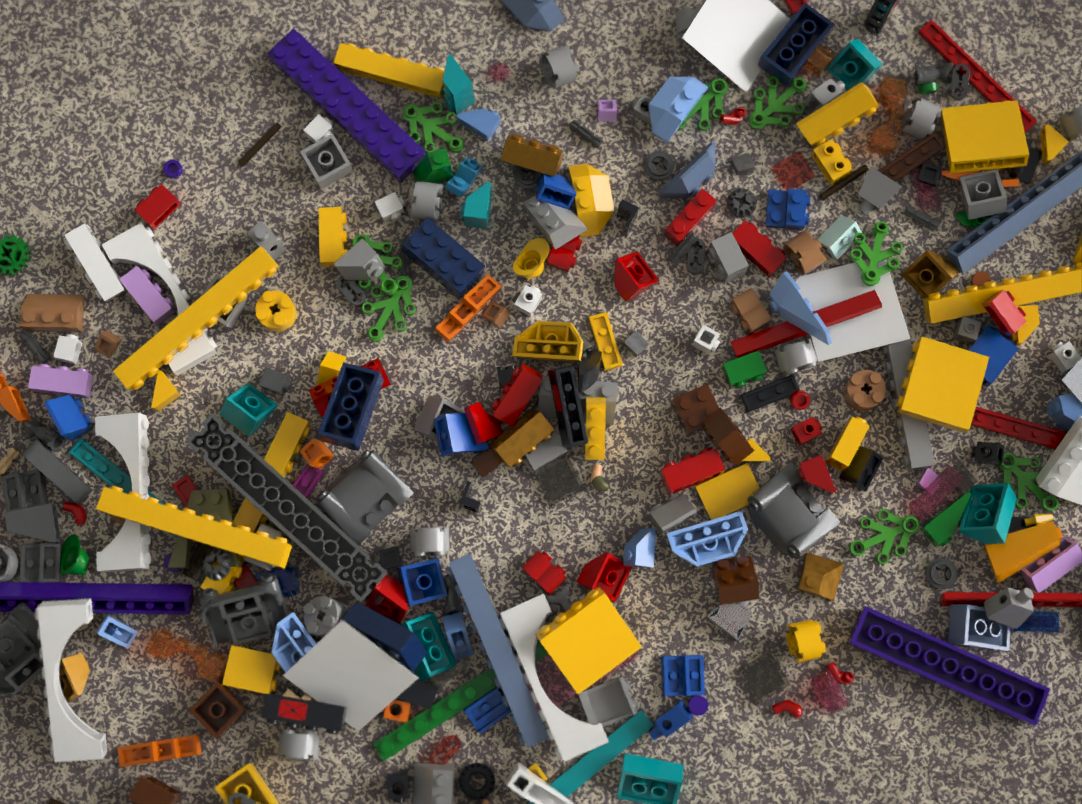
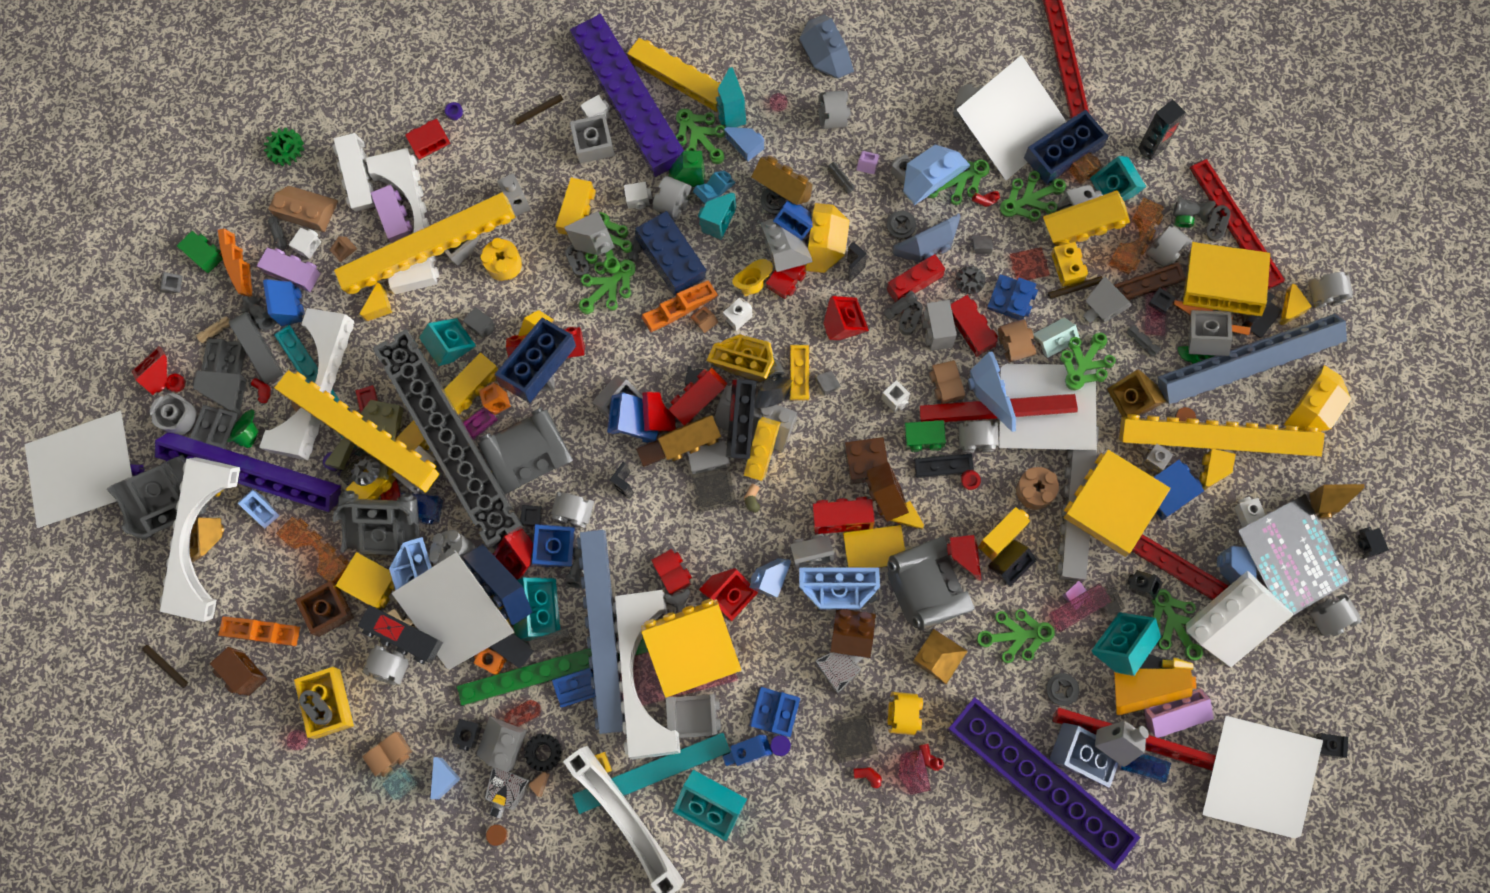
camera: 25 degrees right, 5 degrees down
medium blue slope [442,611,474,660] -> none
red brick [790,417,822,446] -> none
green slope [920,491,971,547] -> none
slope [981,290,1027,335] -> none

